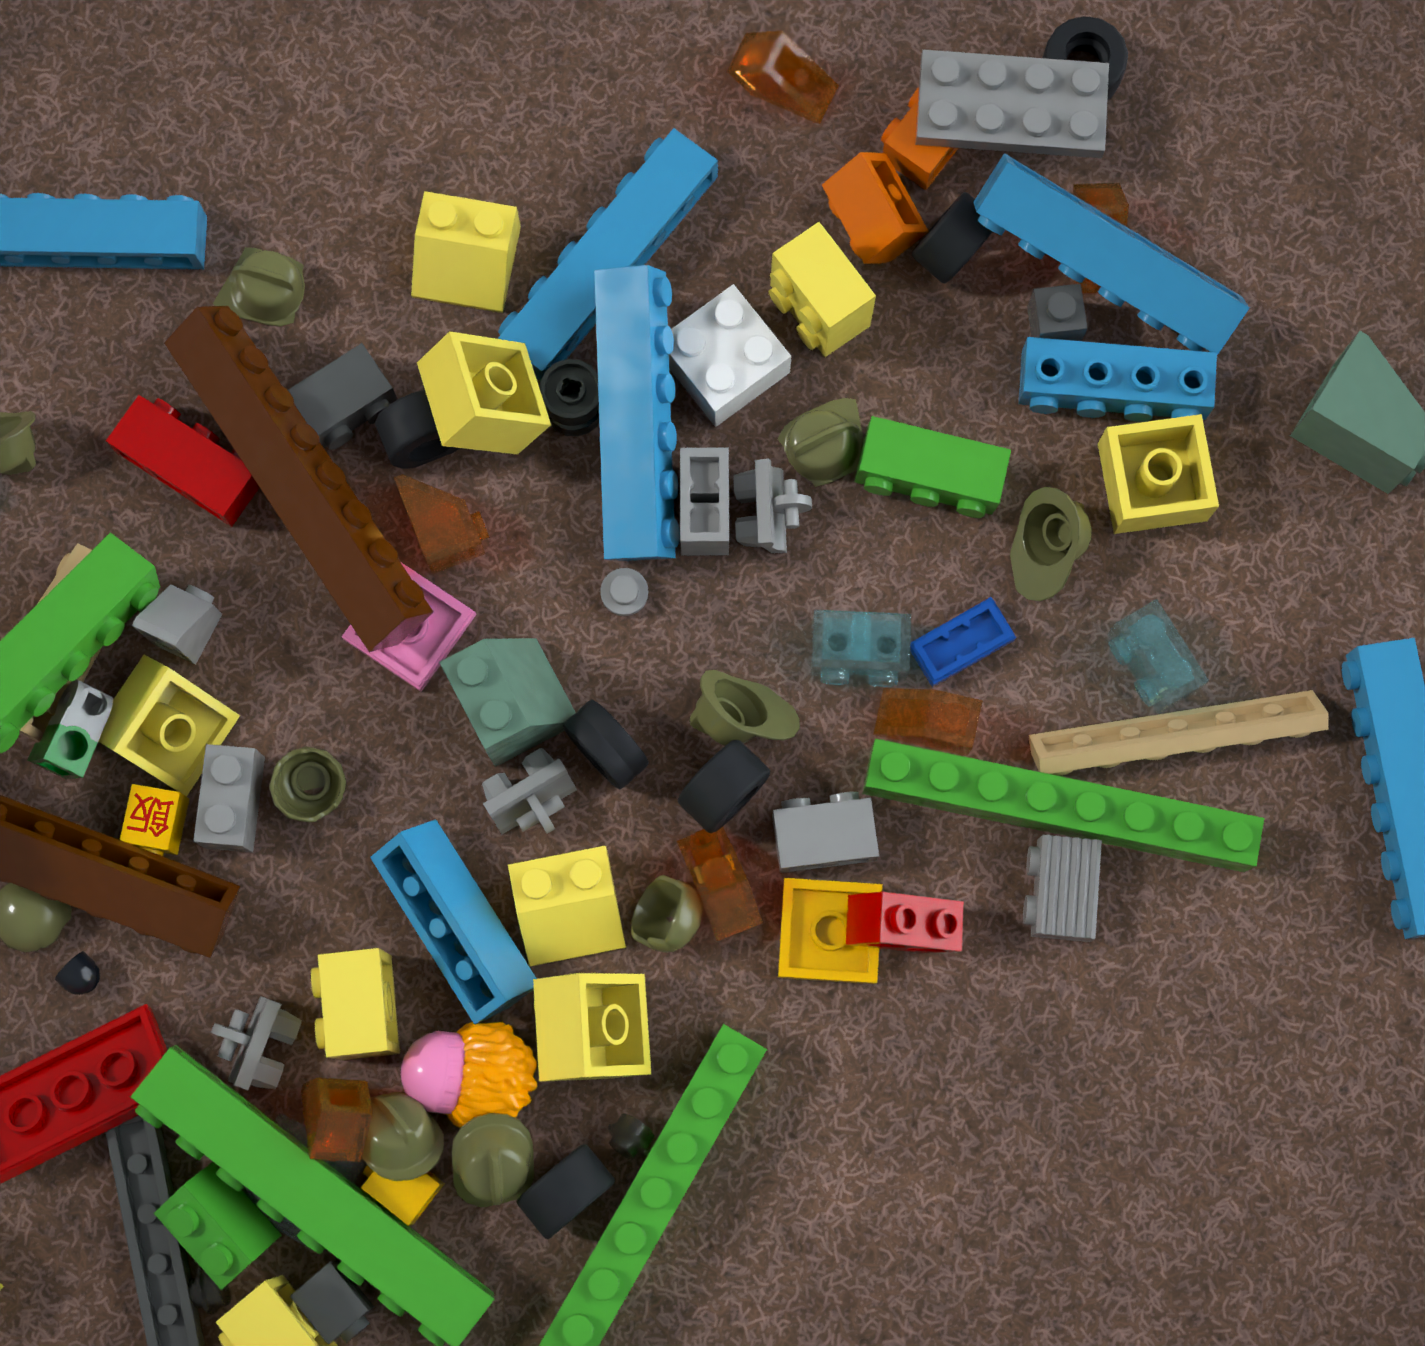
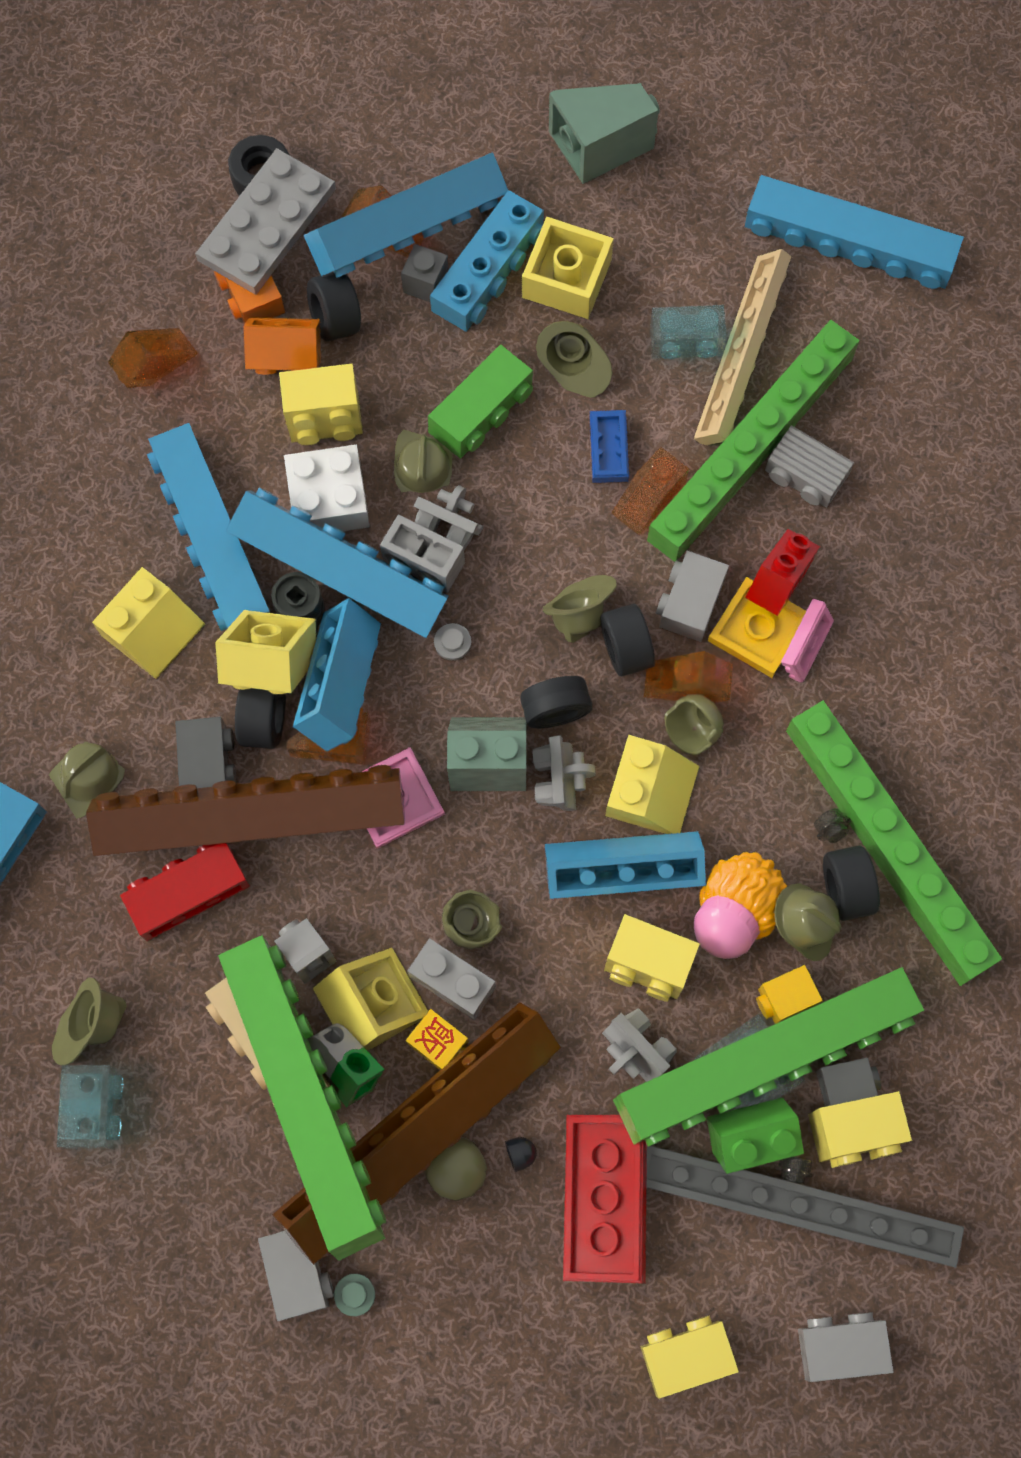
camera: 60 degrees left, 5 degrees down
clear orange slope [301,1078,373,1162] -> none
olive piece [343,1092,444,1181] -> none
light yellow brick [533,973,651,1082] -> none
clear light blue brick [810,610,911,687] -> none
none -> dark azure brick [293,598,381,751]
none -> bright pink tile [781,599,834,683]

